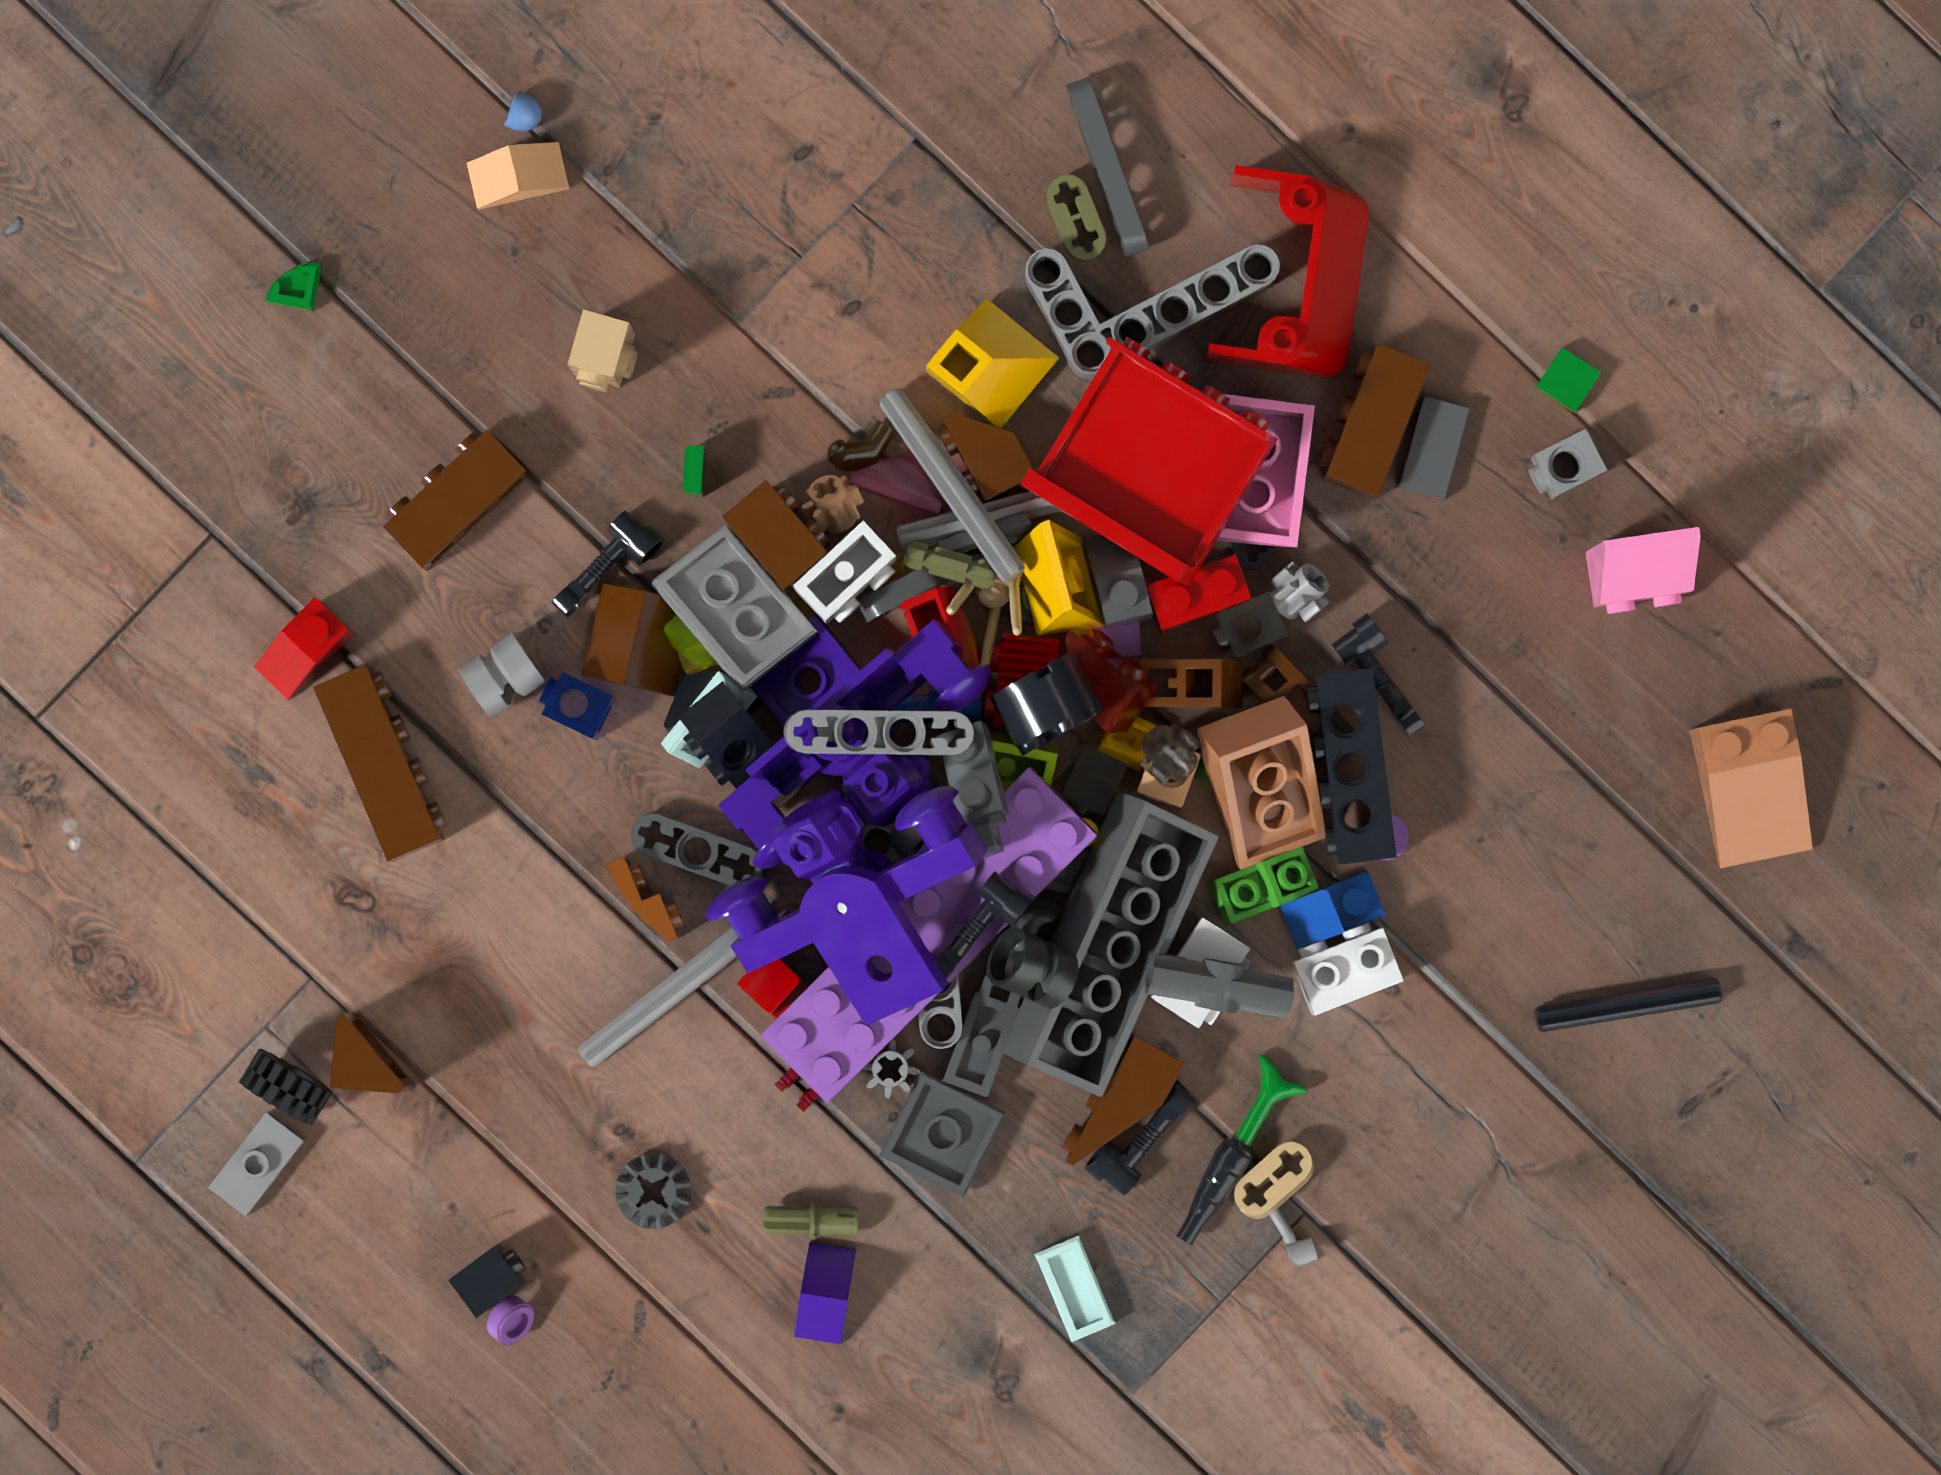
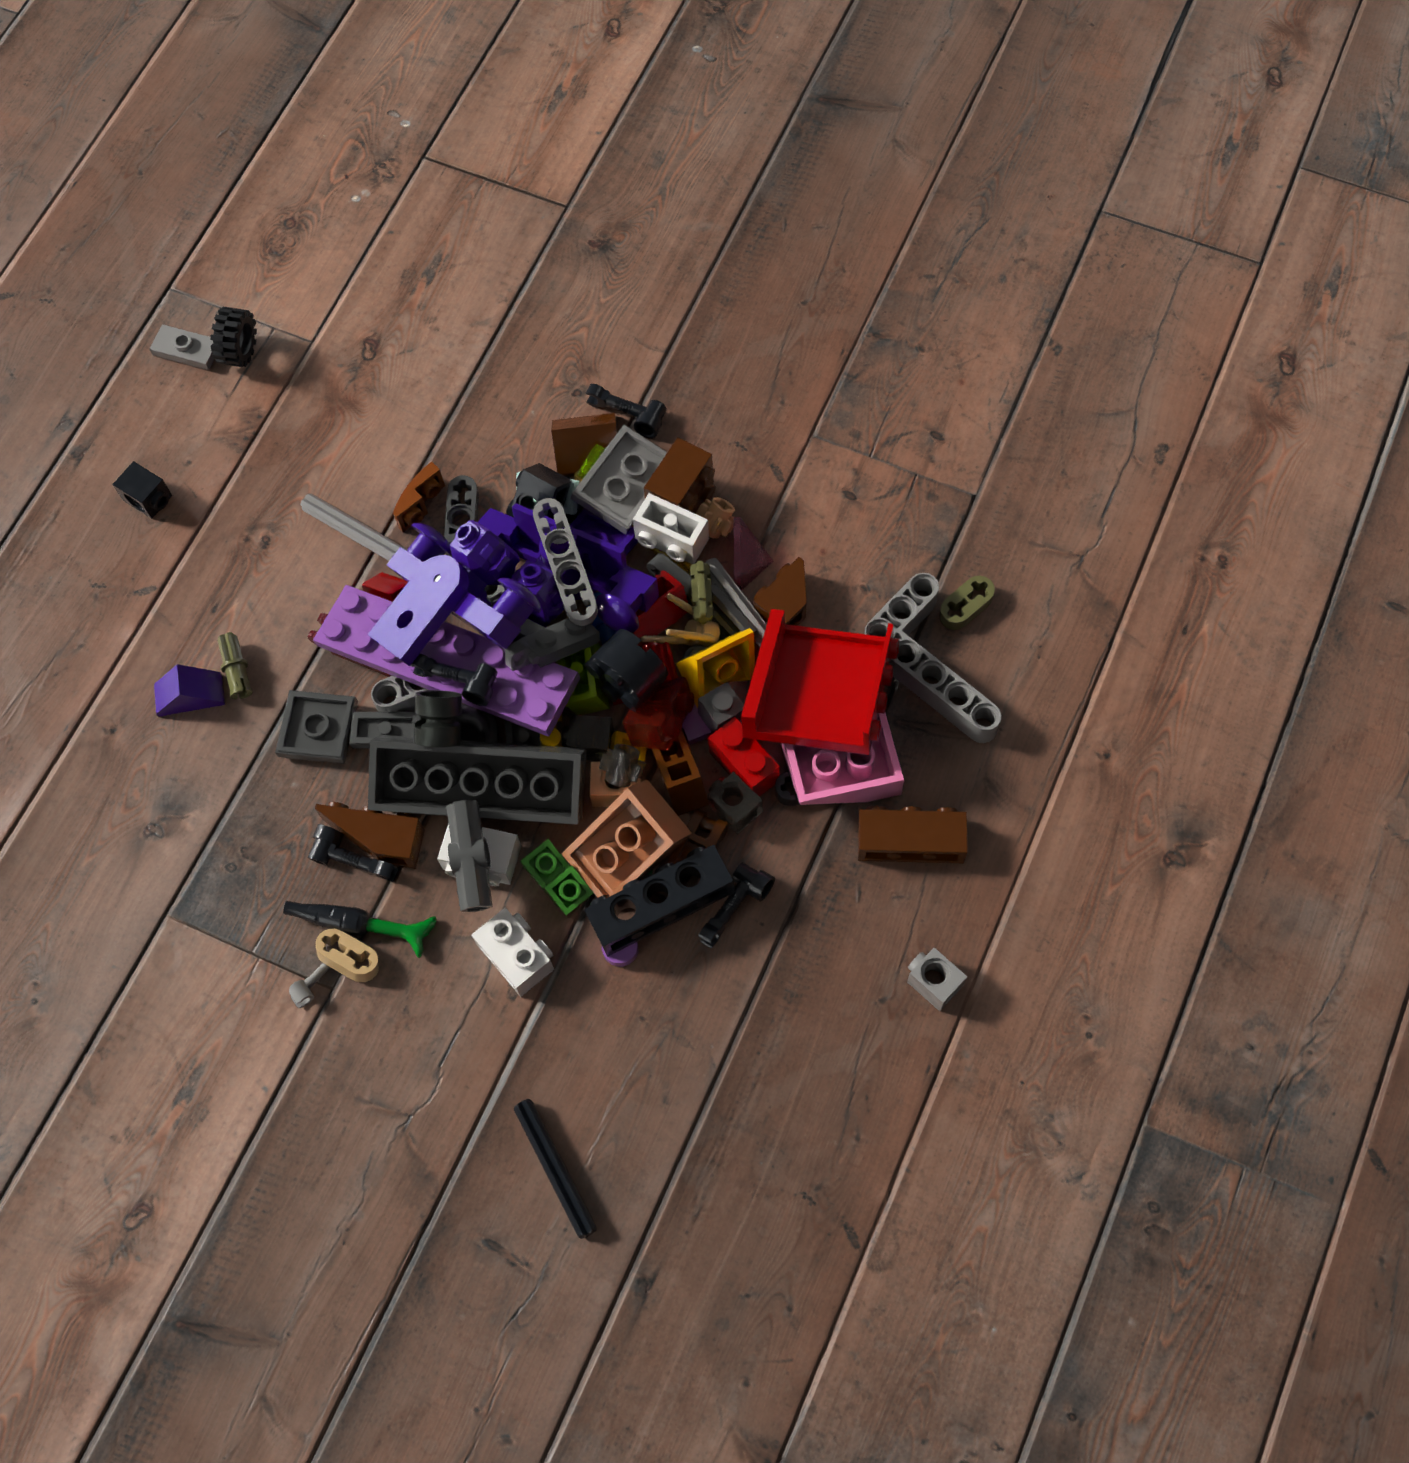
camera: 80 degrees right, 20 degrees down
red slope [254,597,355,700] -> none
green tile [266,263,322,312] -> none
reddish brown brick [313,664,448,862] -> none
reddish brown slope [330,1012,415,1093] -> none
reddish brown brick [383,430,530,571] -> none
light grey wheel [457,631,547,719] -> none
light nougat slope [467,142,570,210] -> none
medium lavender tile [487,1295,534,1345] -> none
medium blue hinge [503,91,542,132] -> none
clear blue brick [539,672,617,741] -> none
tan brick [567,309,638,392] -> none
dark grey gear [616,1153,691,1229] -> none
green tile [682,445,706,497] -> none
dark brown arm [827,420,897,472] -> none
light grey gear [863,1039,920,1098] -> none
light grey axle [879,389,1025,582] -> none
yellow slope [926,298,1059,428] -> none
light aqua tile [1035,1235,1115,1342] -> none
dark grey beam [1065,77,1149,257] -> none
red windscreen [1204,165,1369,379] -> none
light grey gear [1270,561,1329,622] -> none
blue slope [1280,871,1386,950] -> none
dark grey tile [1398,396,1470,501] -> none
green tile [1535,347,1602,413] -> none
bright pink slope [1585,527,1701,614] -> none
nougat slope [1690,709,1813,869] -> none

